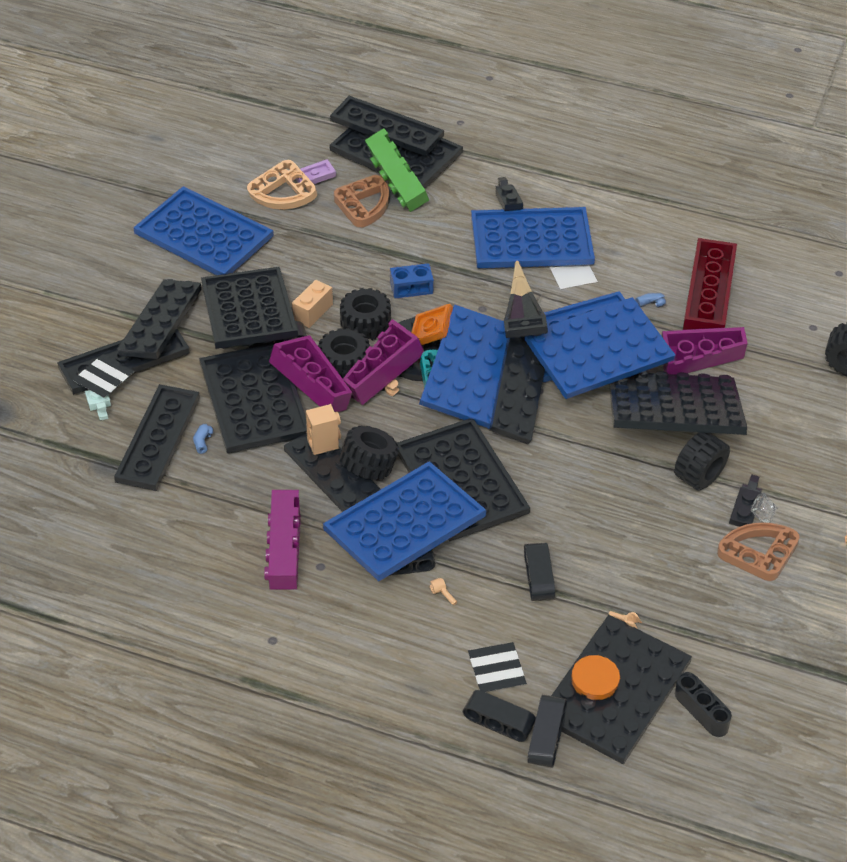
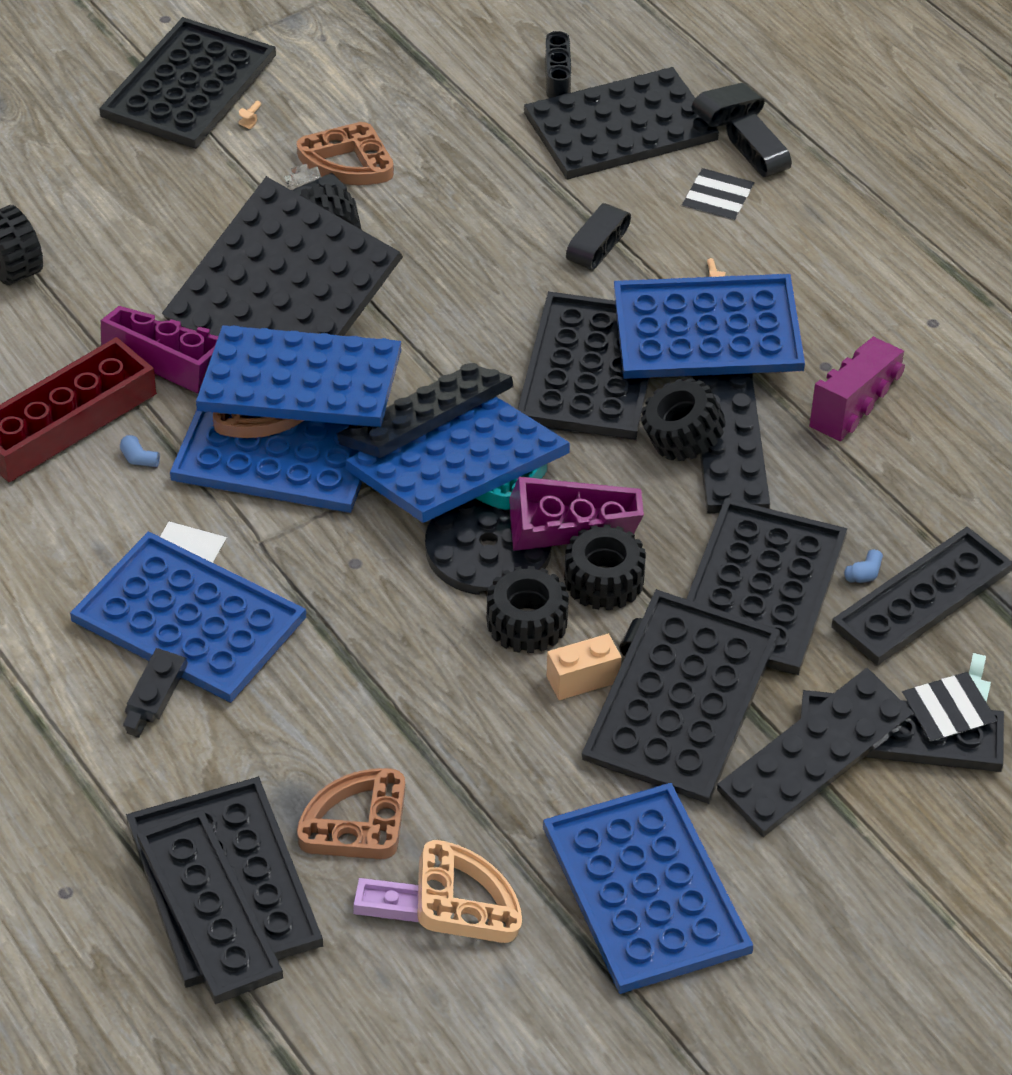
camera: 145 degrees left, 0 degrees up
magenta wedge [269,335,352,412] -> none
light nougat brick [306,404,341,455] -> none
bright green wedge [365,128,429,212] -> none
blue brick [390,263,434,299] -> none
orange tile [411,304,453,345] -> none
black plate [504,261,548,338] -> none
orange tile [571,655,620,700] -> none
light nougat hand [609,611,642,629] -> none

